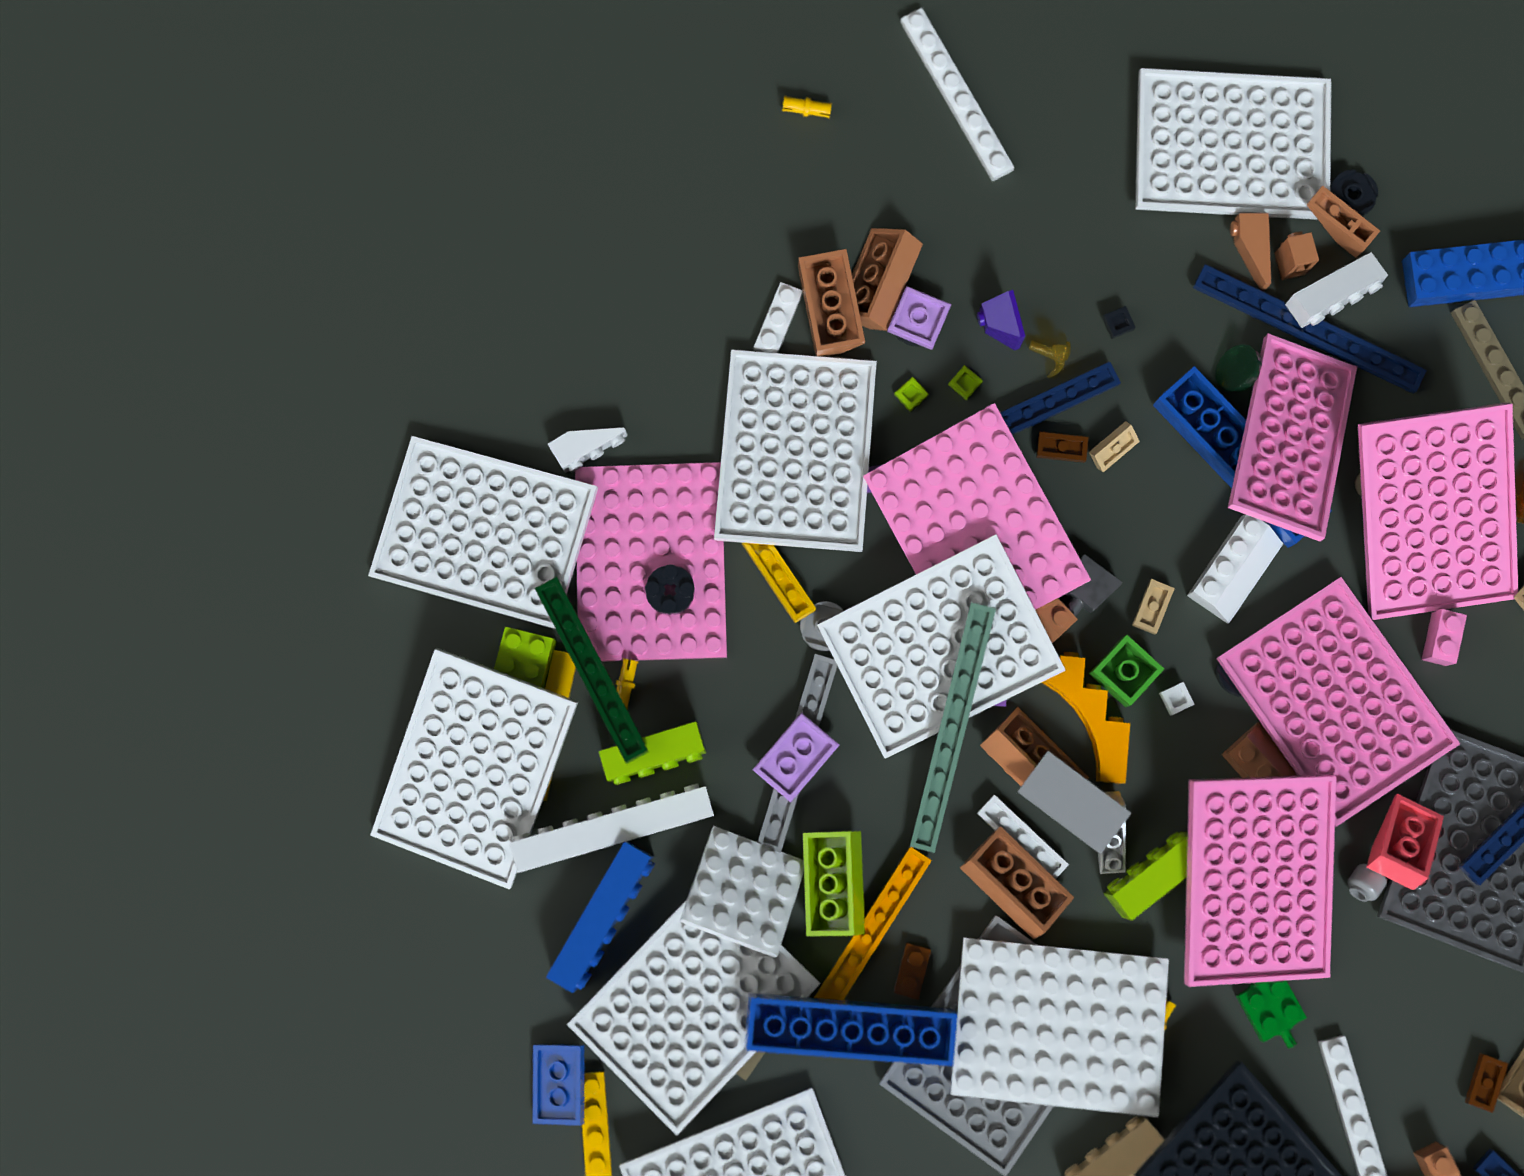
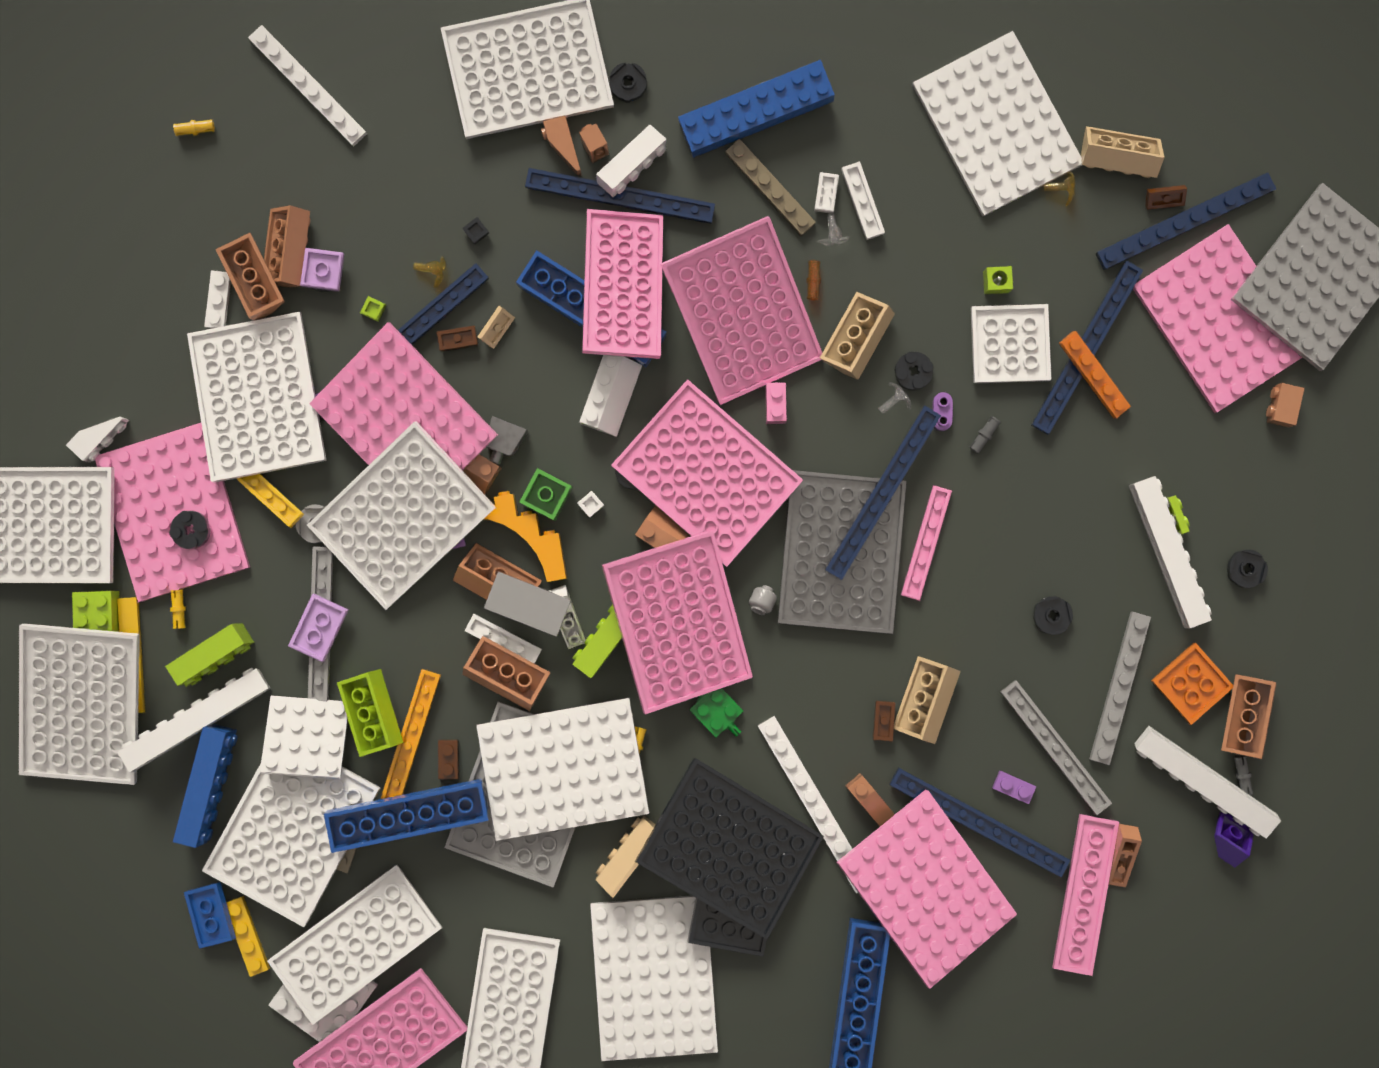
camera: 20 degrees left, 5 degrees up
dark green plate [534,577,649,764] -> none
lime tile [894,377,929,412] -> none
sand green plate [910,602,996,853] -> none
dark purple slope [977,290,1025,350] -> none
tan plate [1132,579,1175,635] -> none
clear green tile [1216,344,1262,392] -> none
nougat slope [1307,186,1380,258] -> none
coral slope [1367,794,1444,890] -> none

